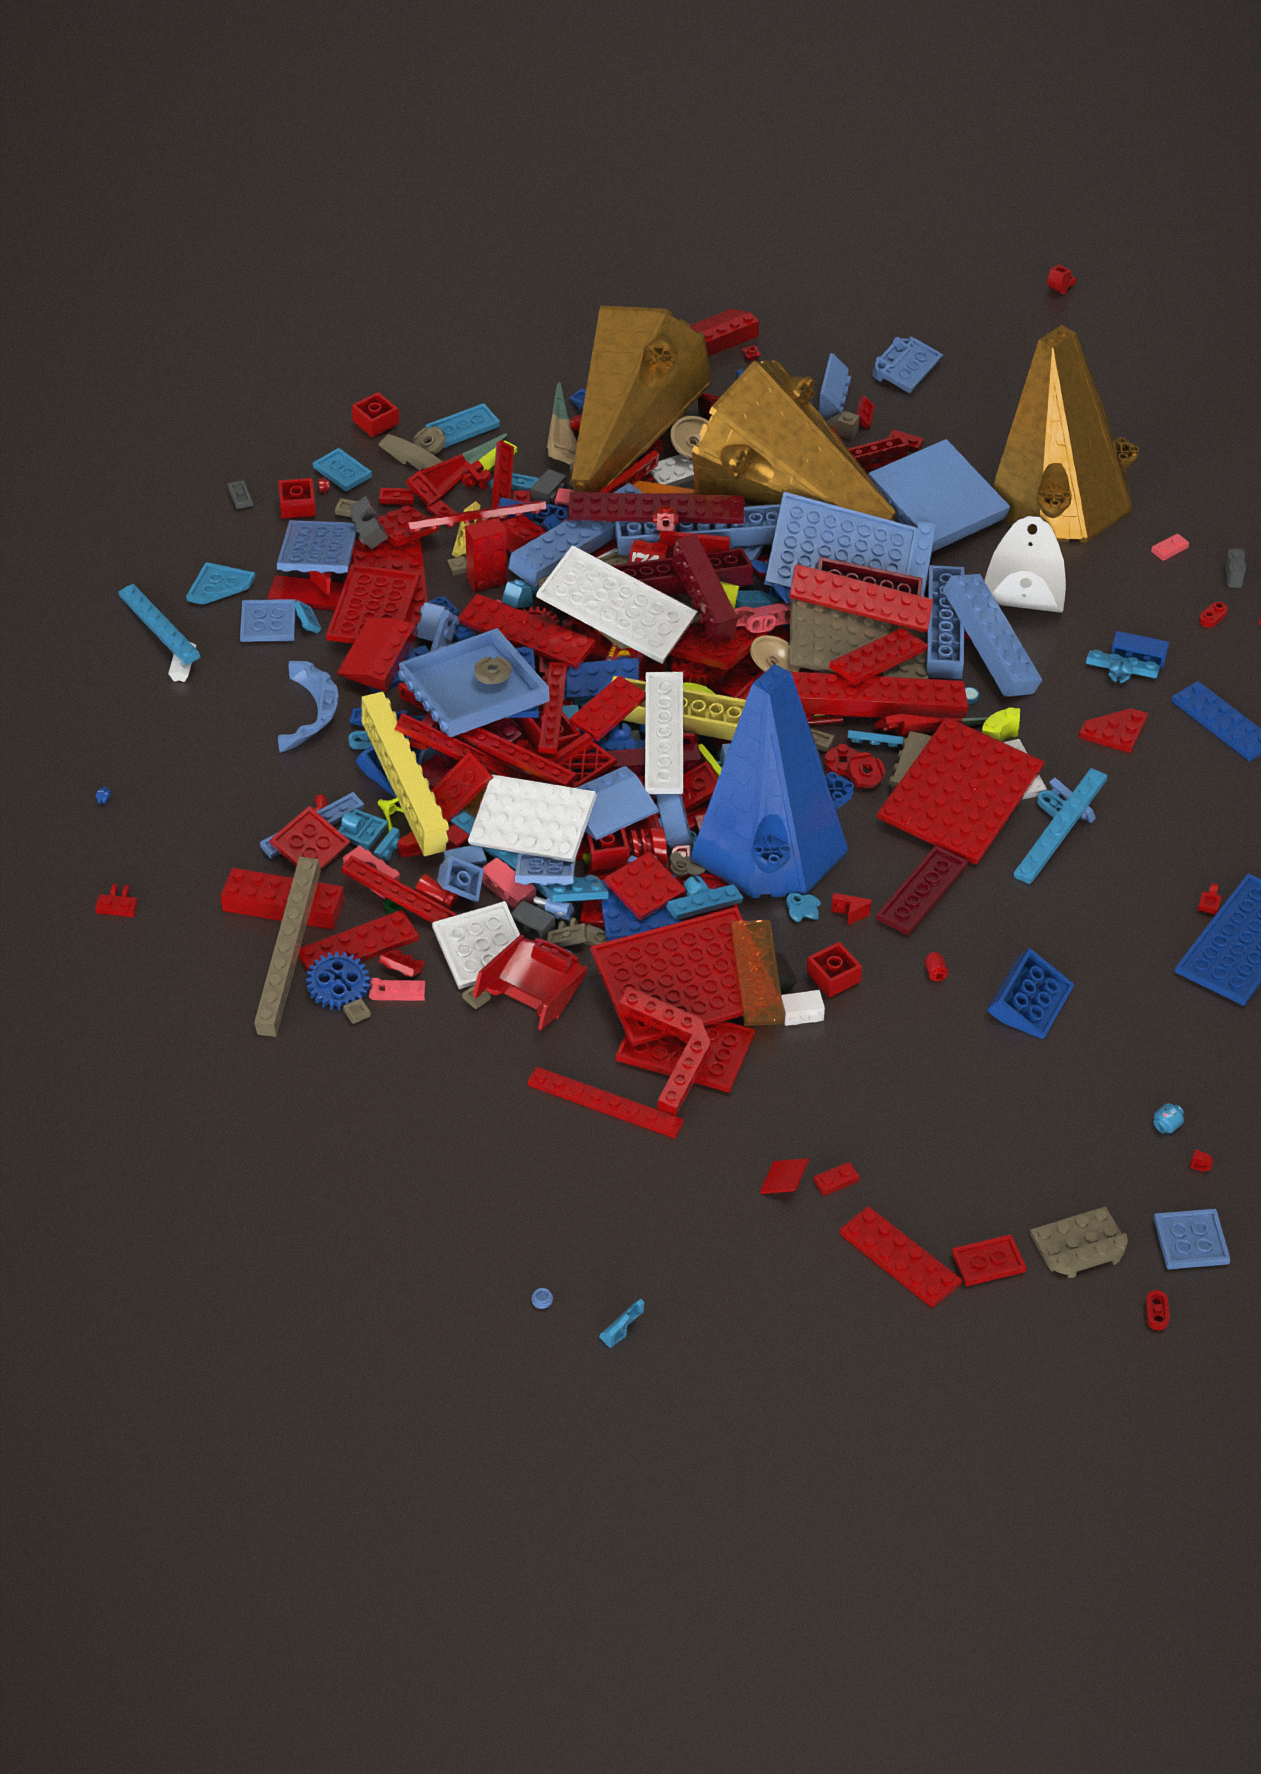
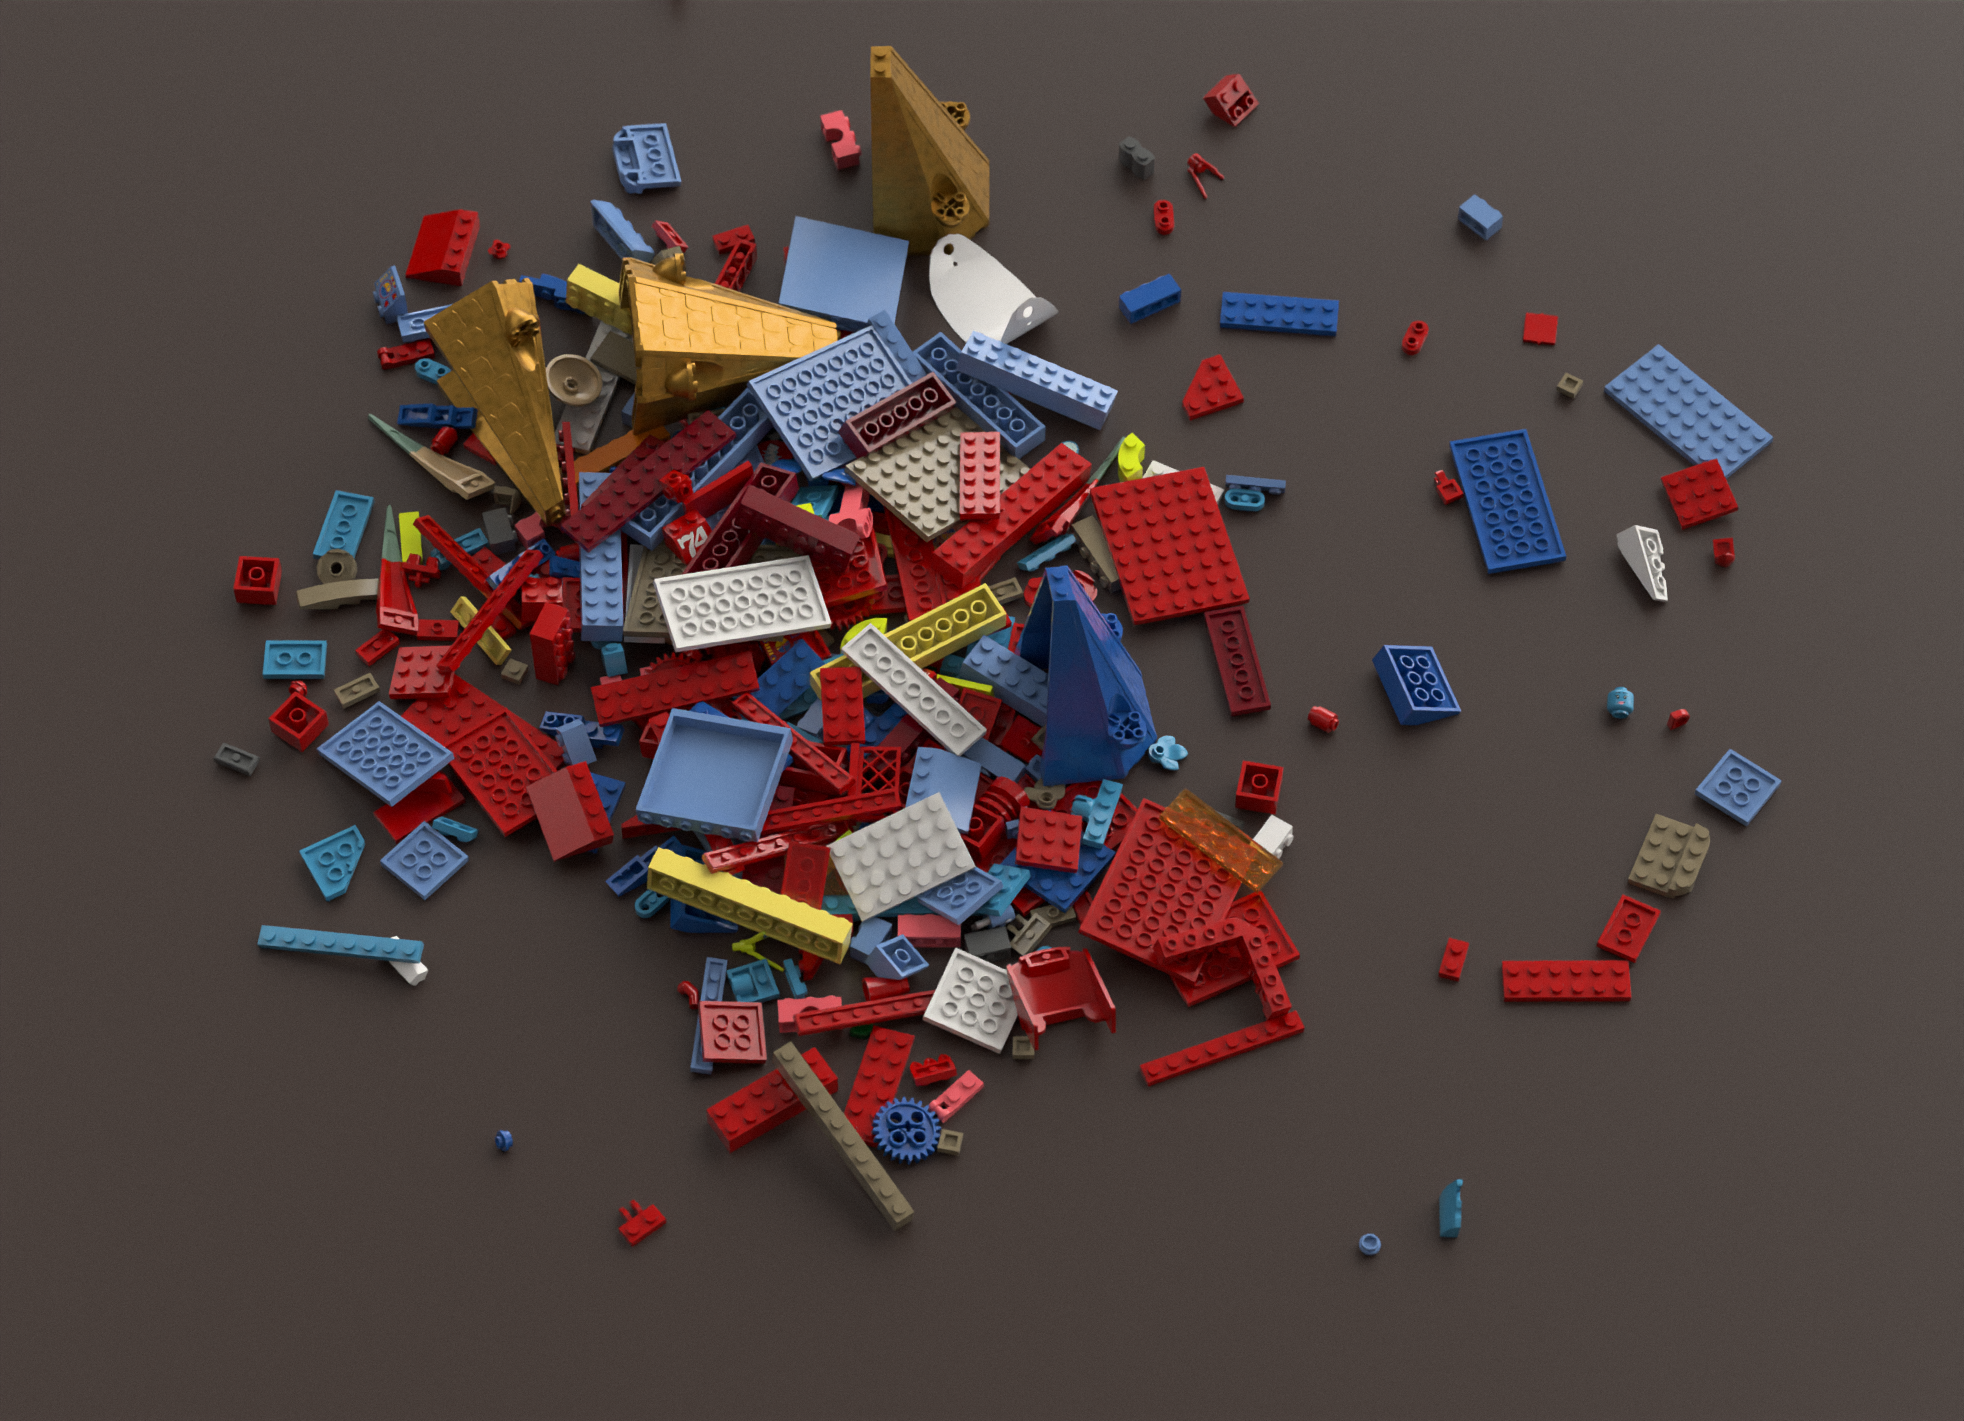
camera: 45 degrees left, 10 degrees up
medium blue windscreen [278,661,339,753] -> none
dark grey arch [349,496,388,549] -> none
medium blue plate [430,610,460,652] -> none
dark tan tile [474,657,512,684] -> none
tan dish [750,635,801,672] -> none
red piece [760,1158,809,1194] -> none
red plate [789,564,933,633] -> none
red slope [831,893,871,925] -> none
dark azure plate [1014,768,1107,885] -> none
dark azure plate [1086,650,1160,683] -> none
red plate [1146,1290,1170,1330] -> none
coral plate [1151,533,1189,561] -> none

